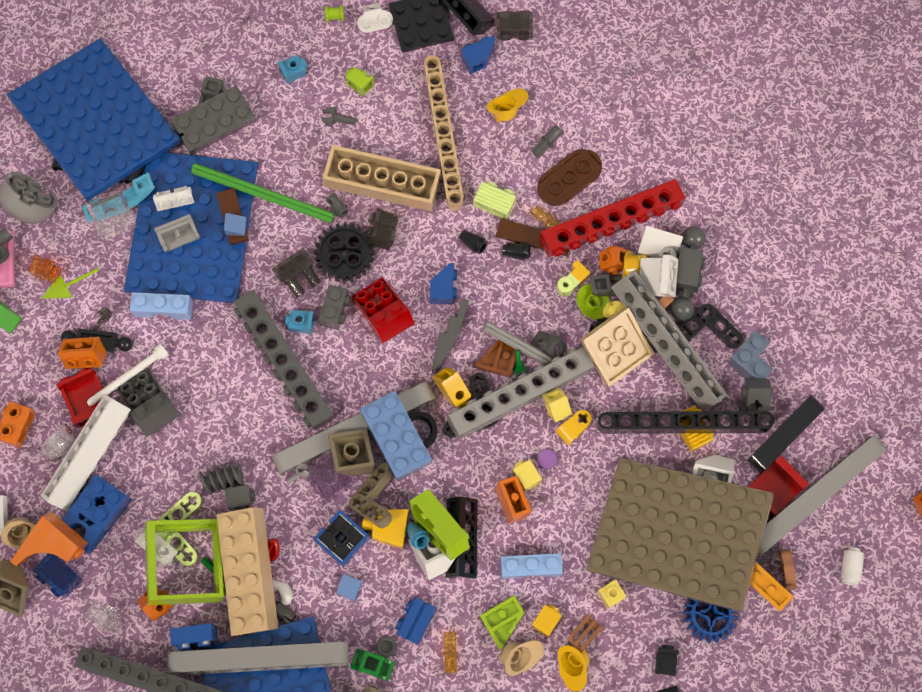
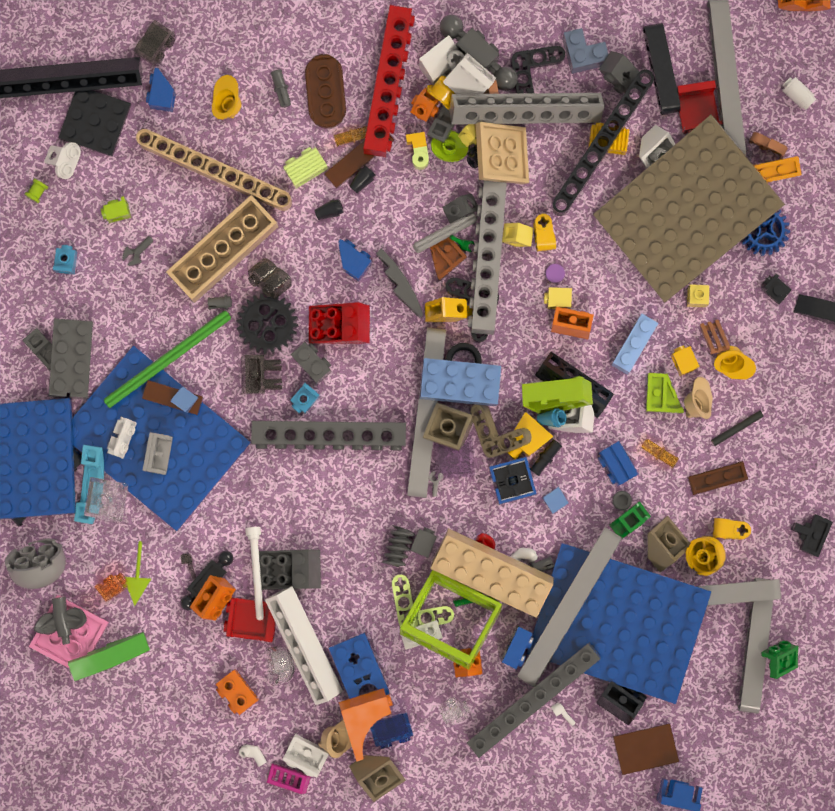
camera: 55 degrees left, 10 degrees up
light blue arch [130,293,193,320] -> none
none -> black pin [530,439,563,476]

